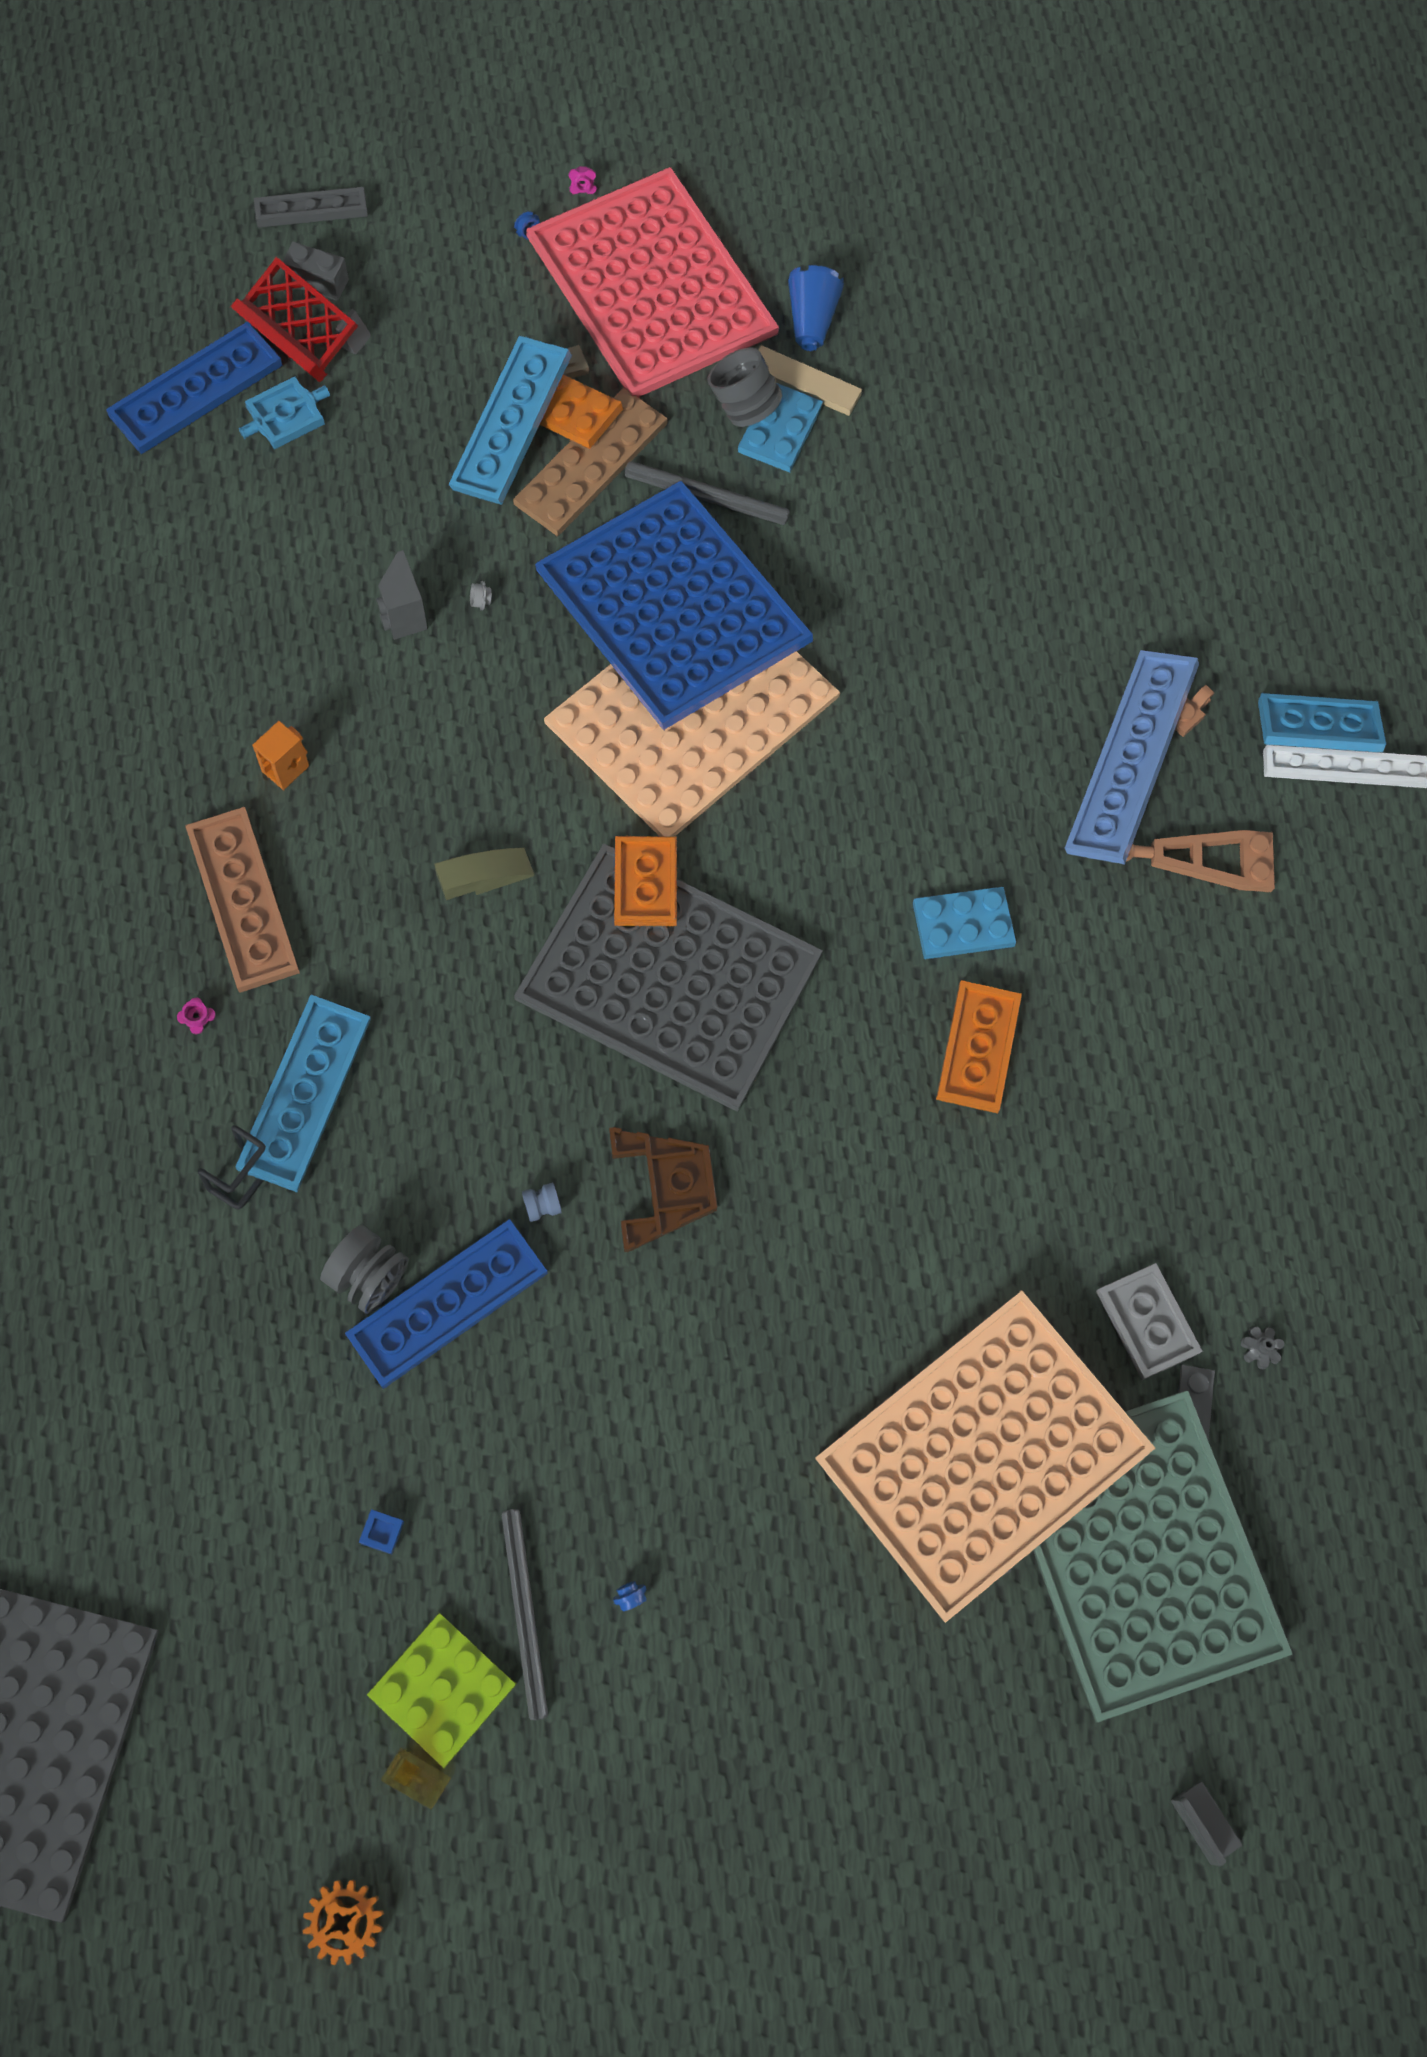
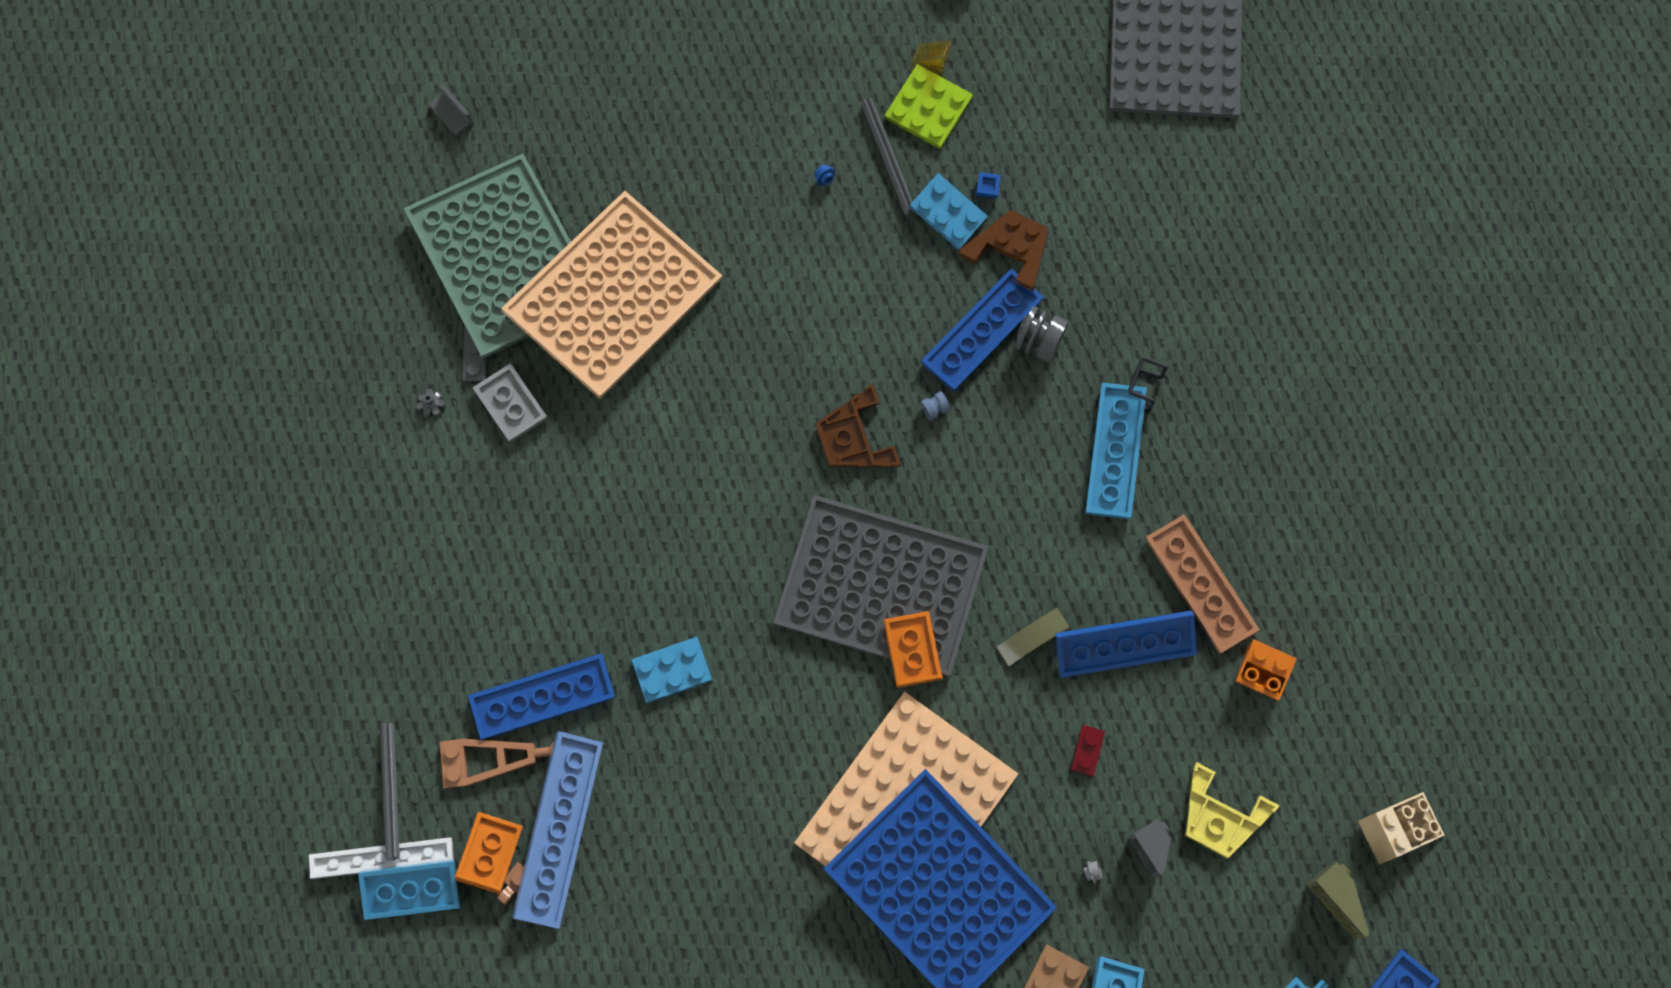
camera: 175 degrees right, 5 degrees up
dark pink plate [177,998,216,1034] -> none
orange brick [252,721,309,790] -> none
orange plate [936,980,1022,1114] -> none
none -> dark grey axle [380,722,400,861]
none -> orange tile [454,812,523,894]
none -> blue plate [468,653,616,740]
none -> dark azure plate [909,173,987,250]
none -> reddish brown wing [959,210,1049,292]
none -> blue plate [1055,611,1197,678]
none -> dark red plate [1070,725,1105,777]
none -> light yellow wing [1185,762,1279,858]
none -> orange slope [1235,639,1297,701]
none -> olive slope [1306,862,1369,940]
none -> tan slope [1358,792,1444,865]

